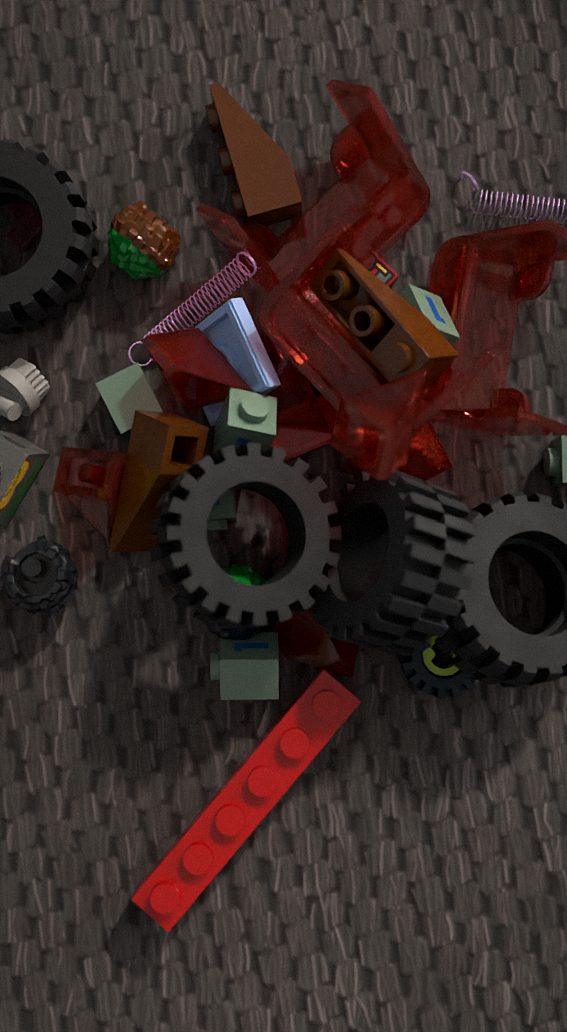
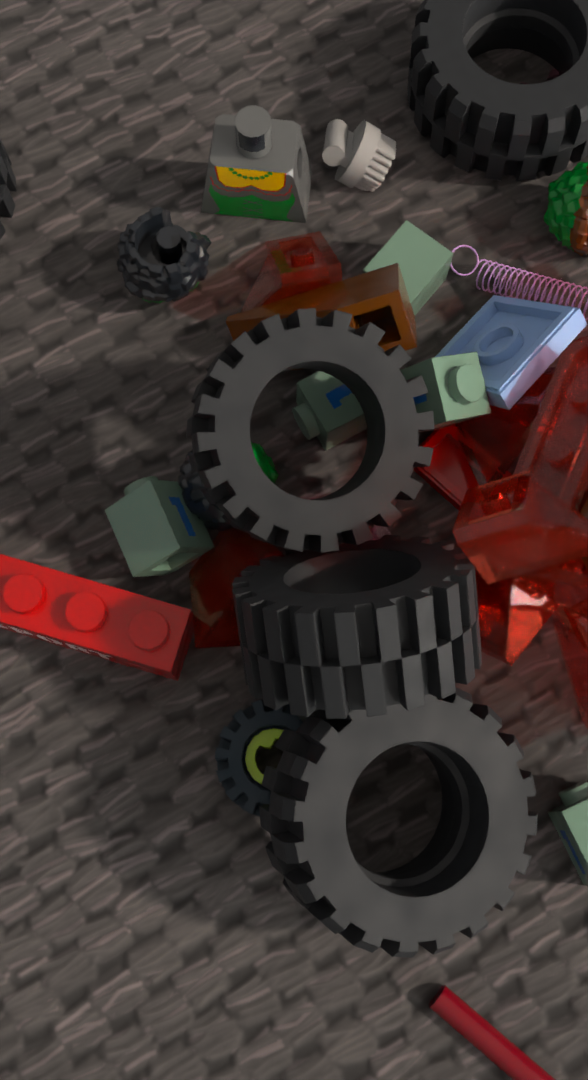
camera: 65 degrees right, 10 degrees down
clear red slope [141,328,254,414] -> none

